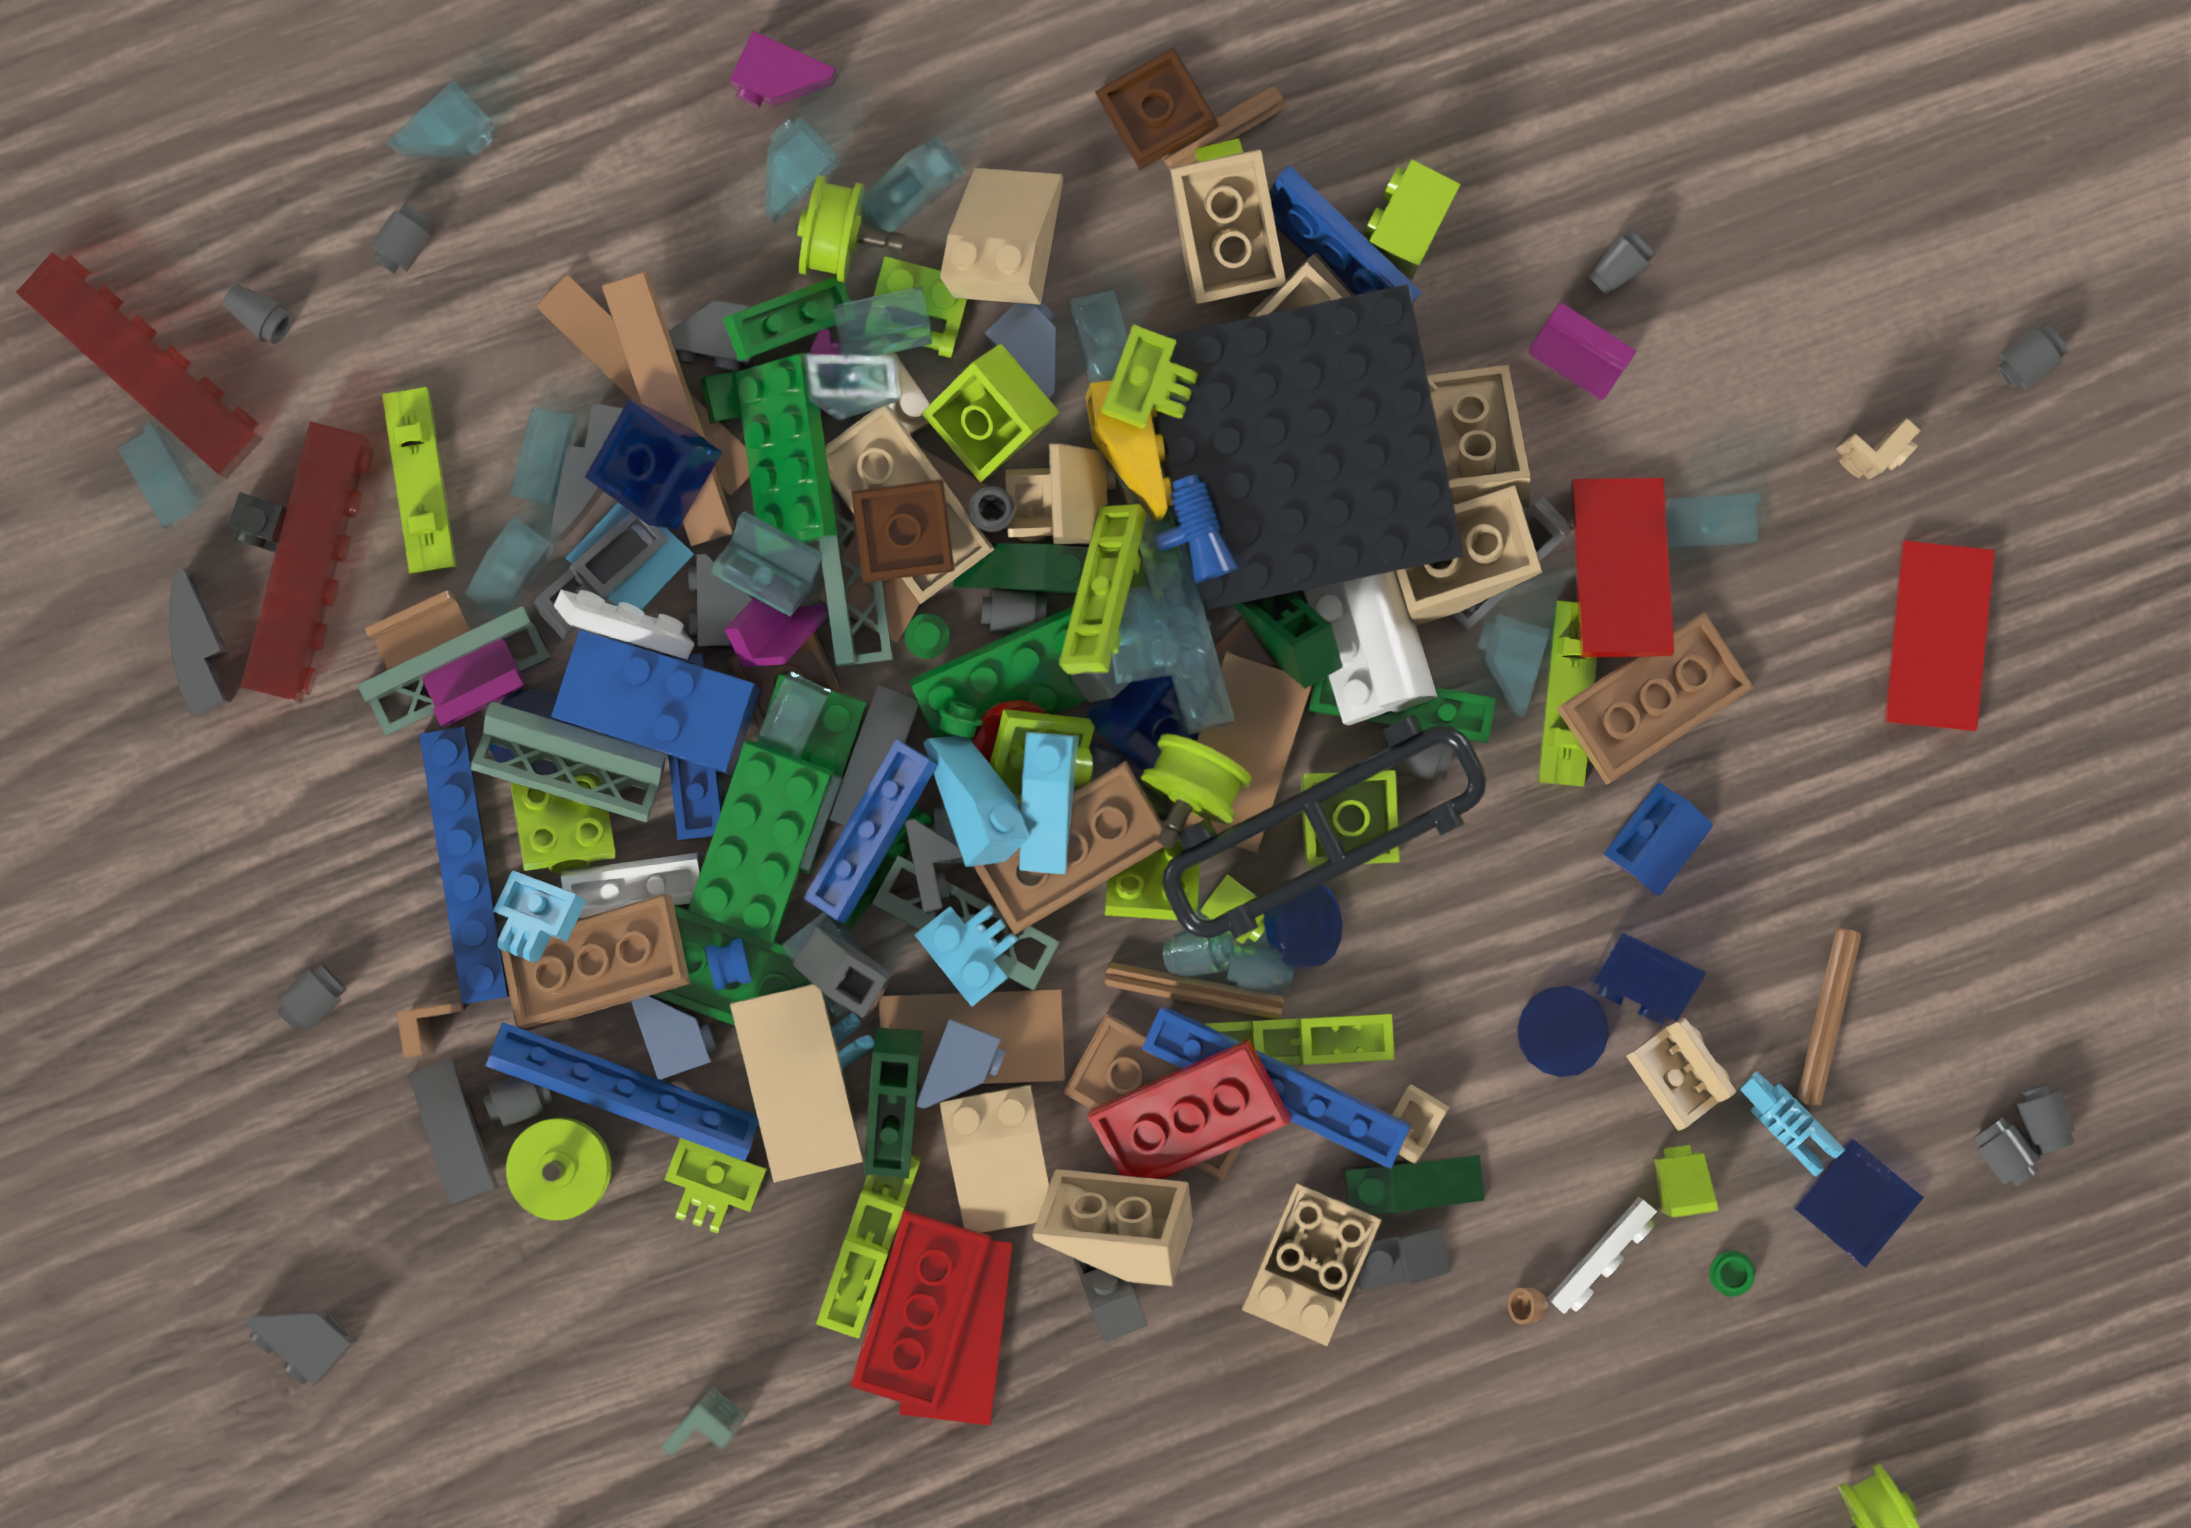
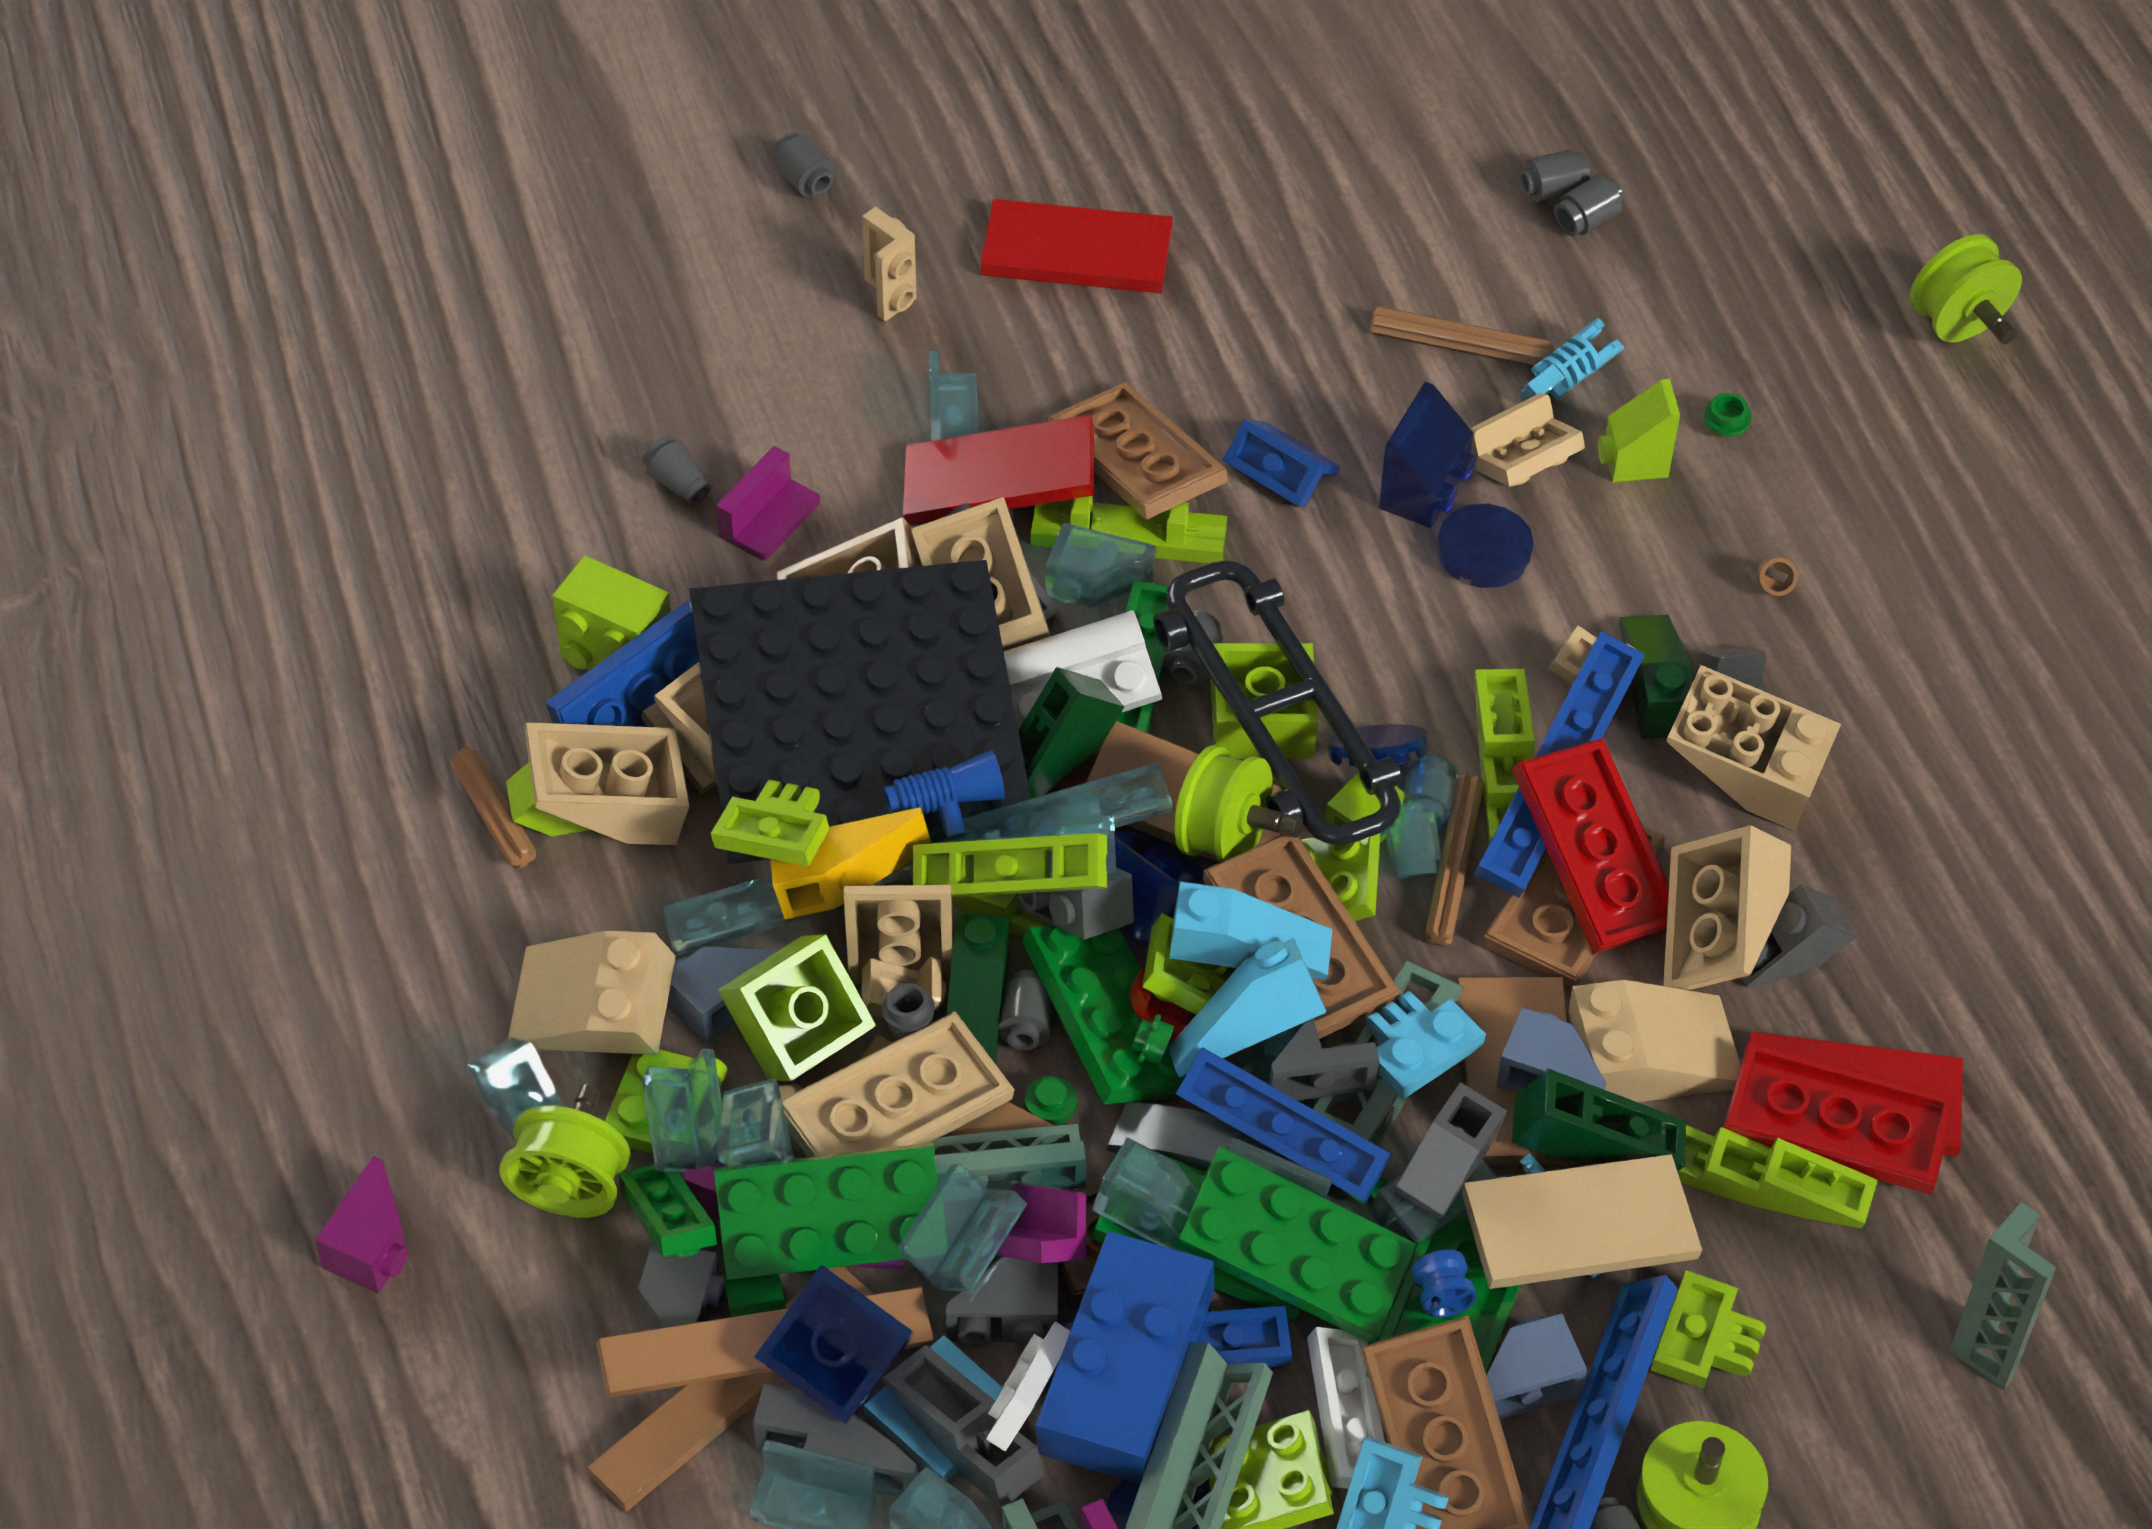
camera: 90 degrees left, 35 degrees down
clear light blue slope [765,117,841,225] -> none
reddish brown plate [851,479,955,583] -> none
reddish brown plate [1095,47,1219,170] -> none
white plate [1547,1197,1657,1314] -> none
clear blue tile [1793,1138,1924,1268] -> none

